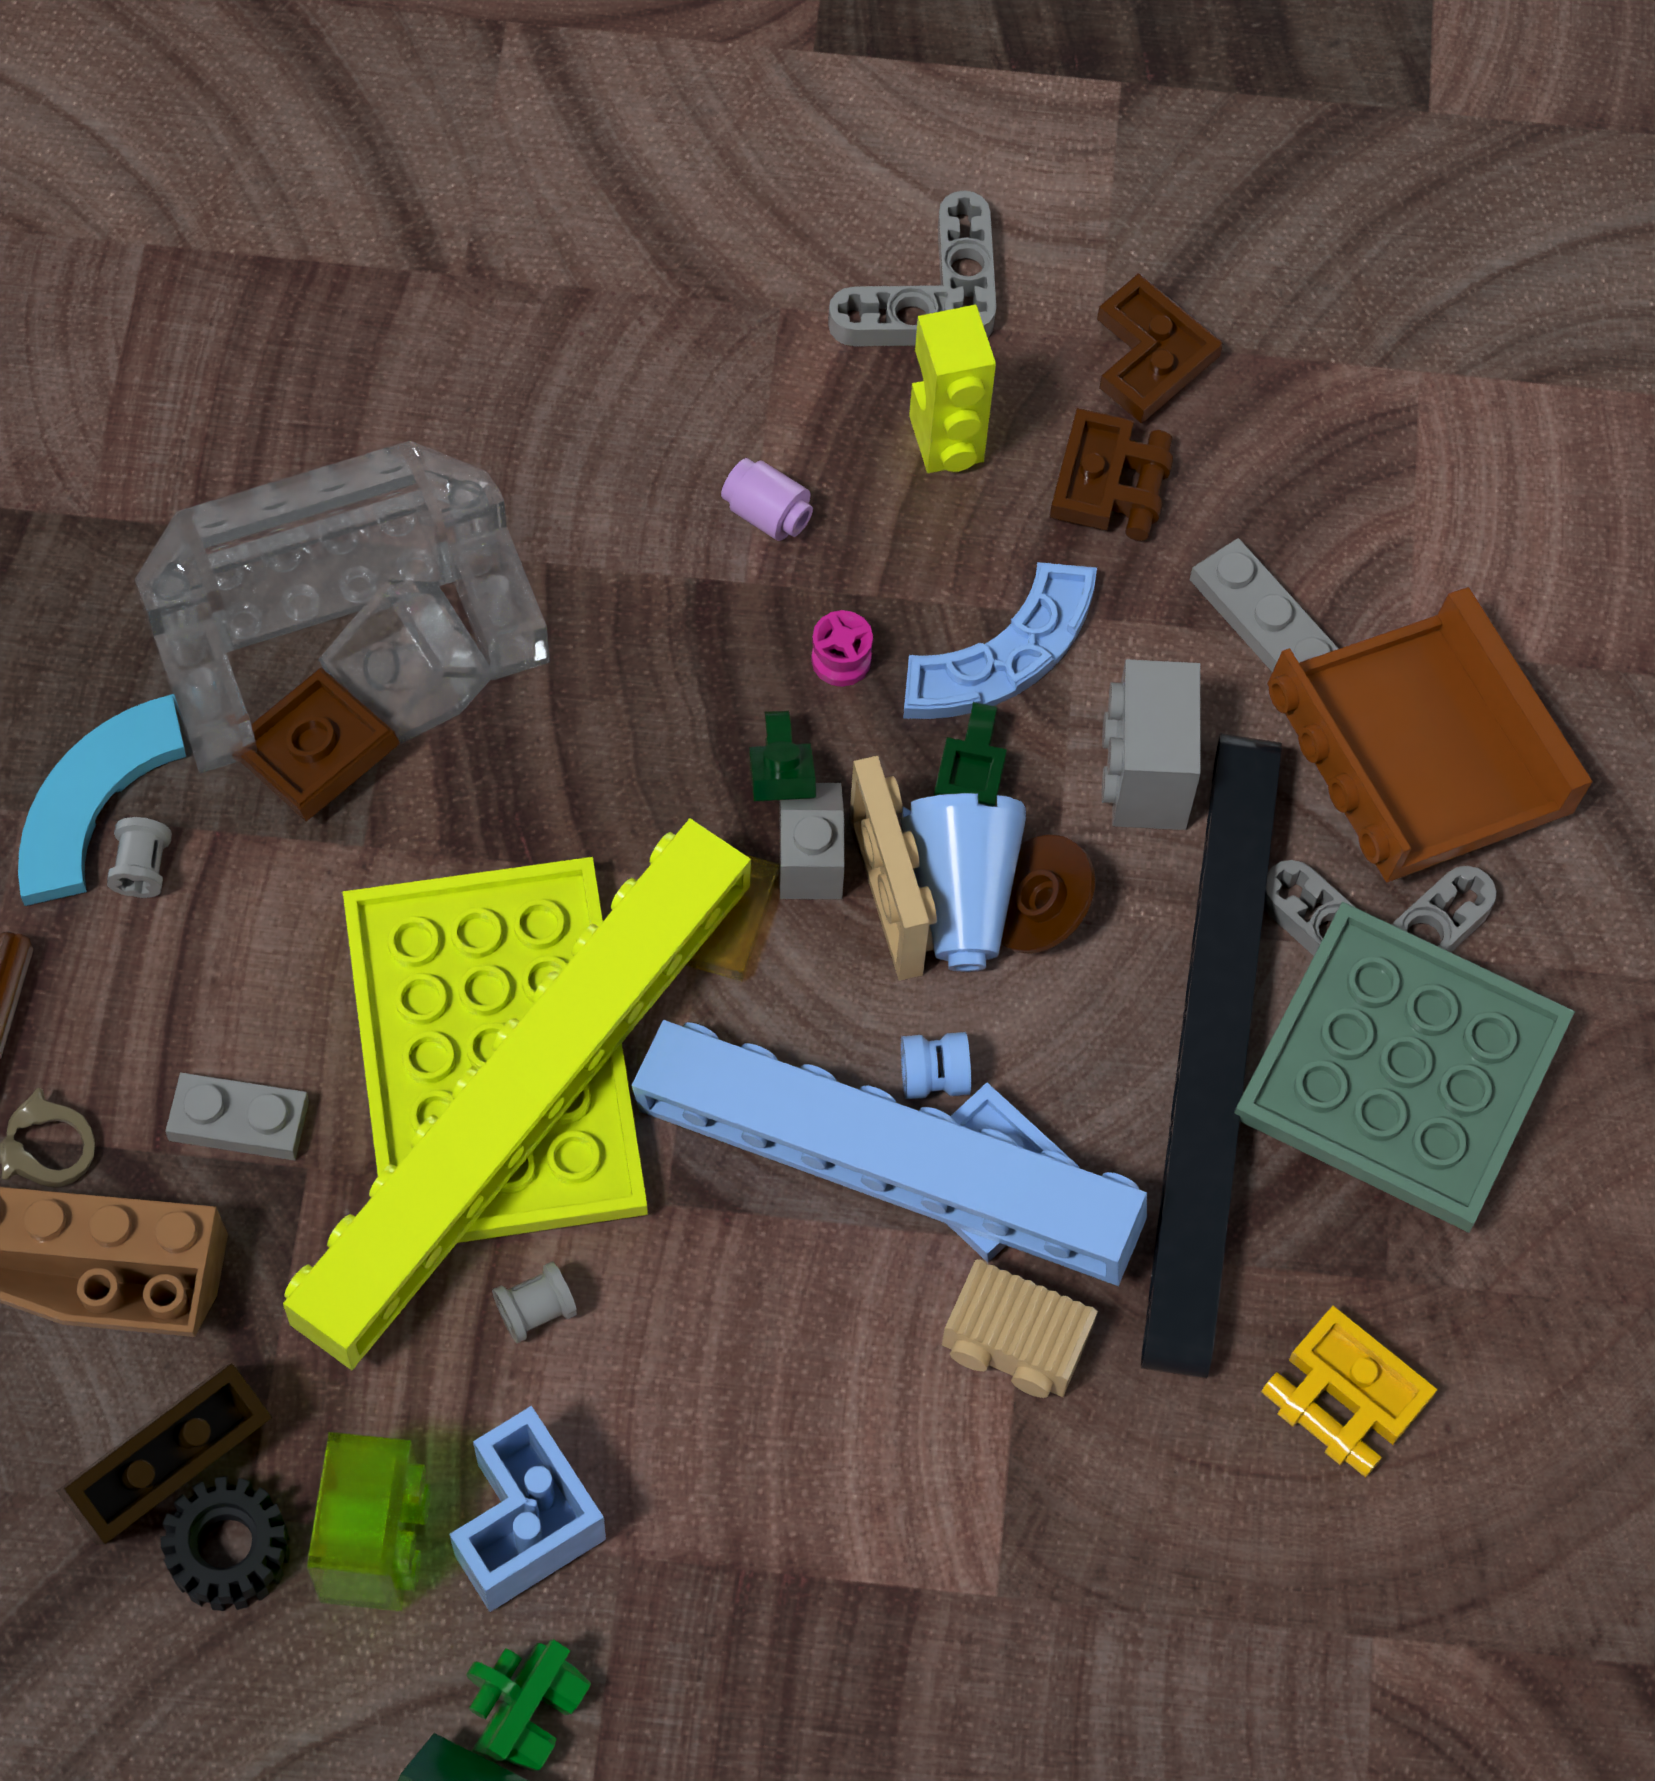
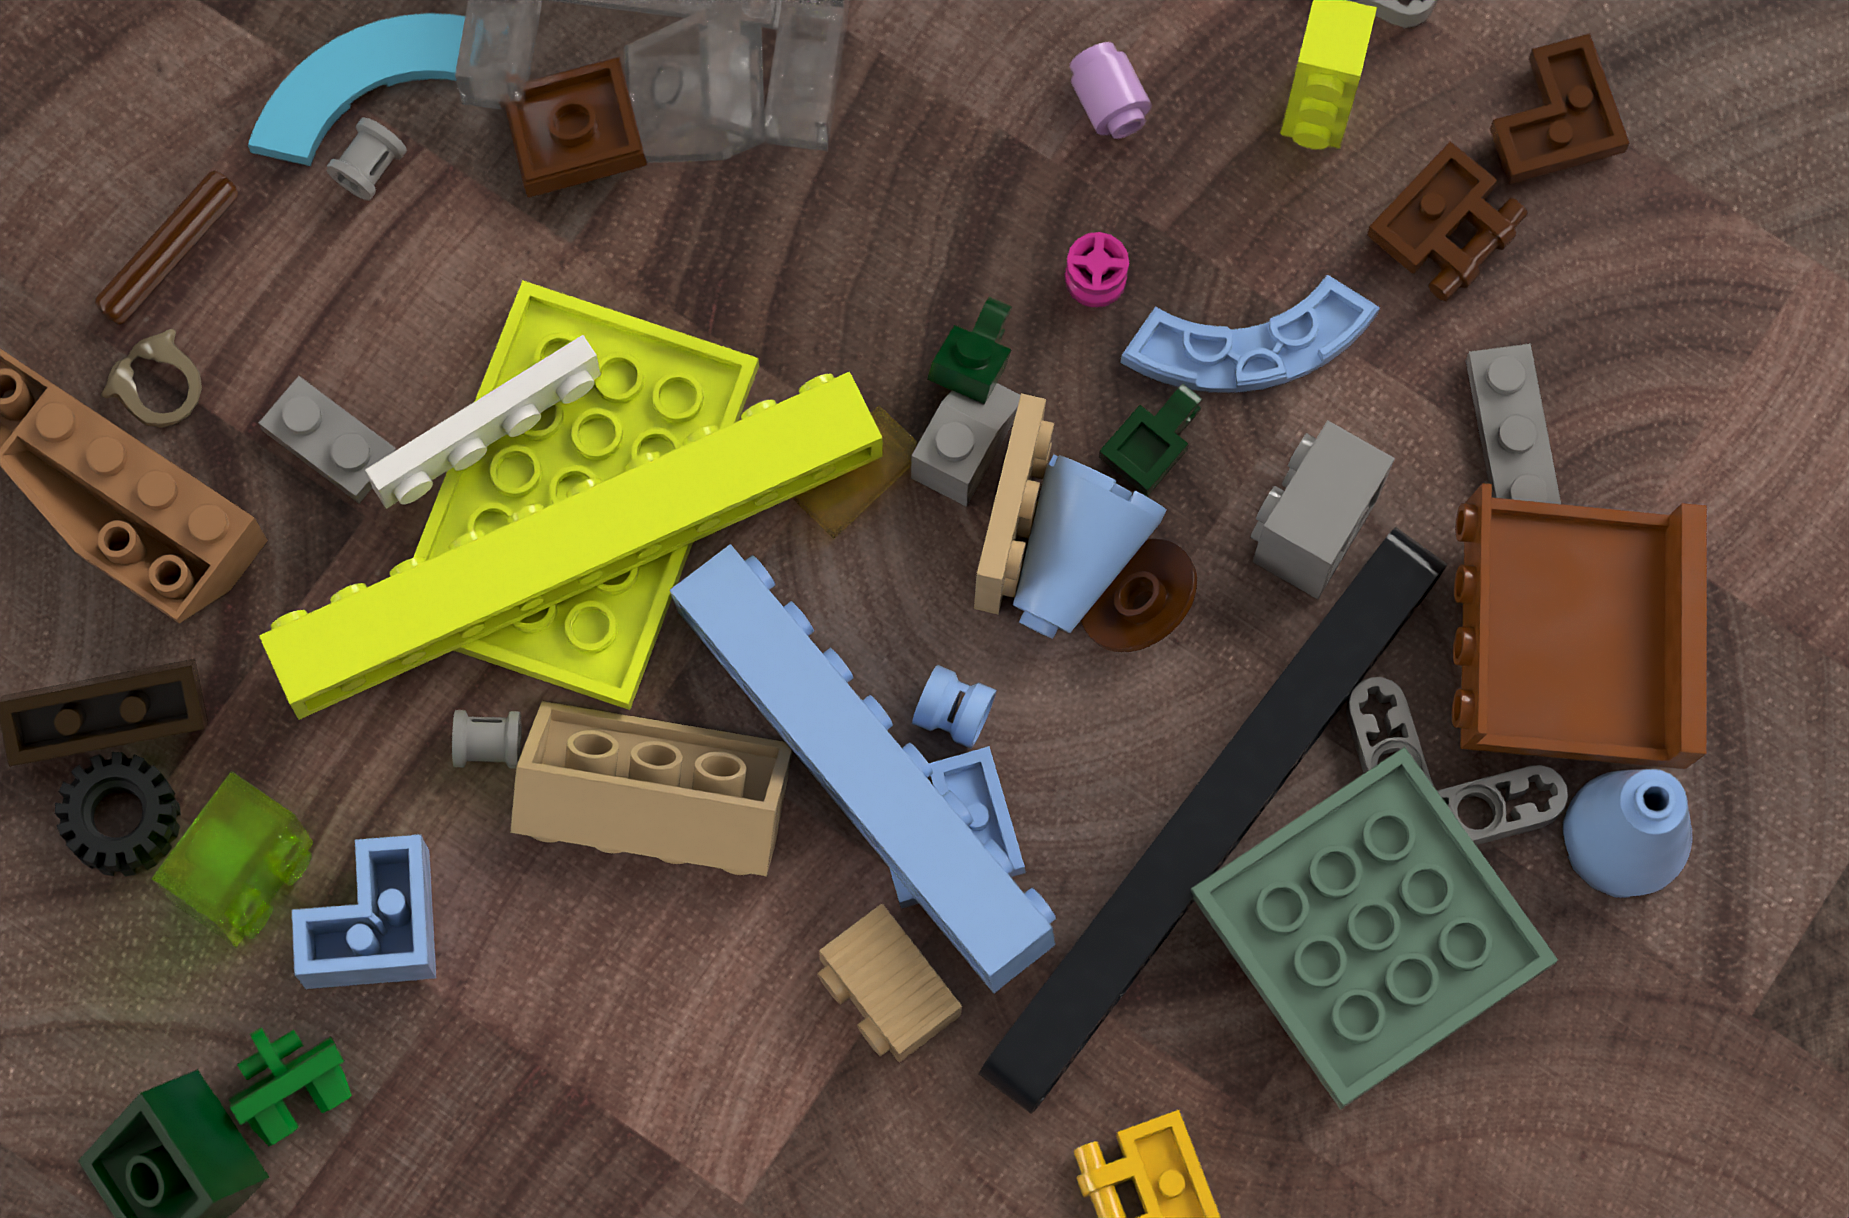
camera: 30 degrees right, 10 degrees up
none -> white plate [365,335,601,509]
none -> tan slope [510,701,793,876]
none -> light blue cone [1563,769,1692,898]

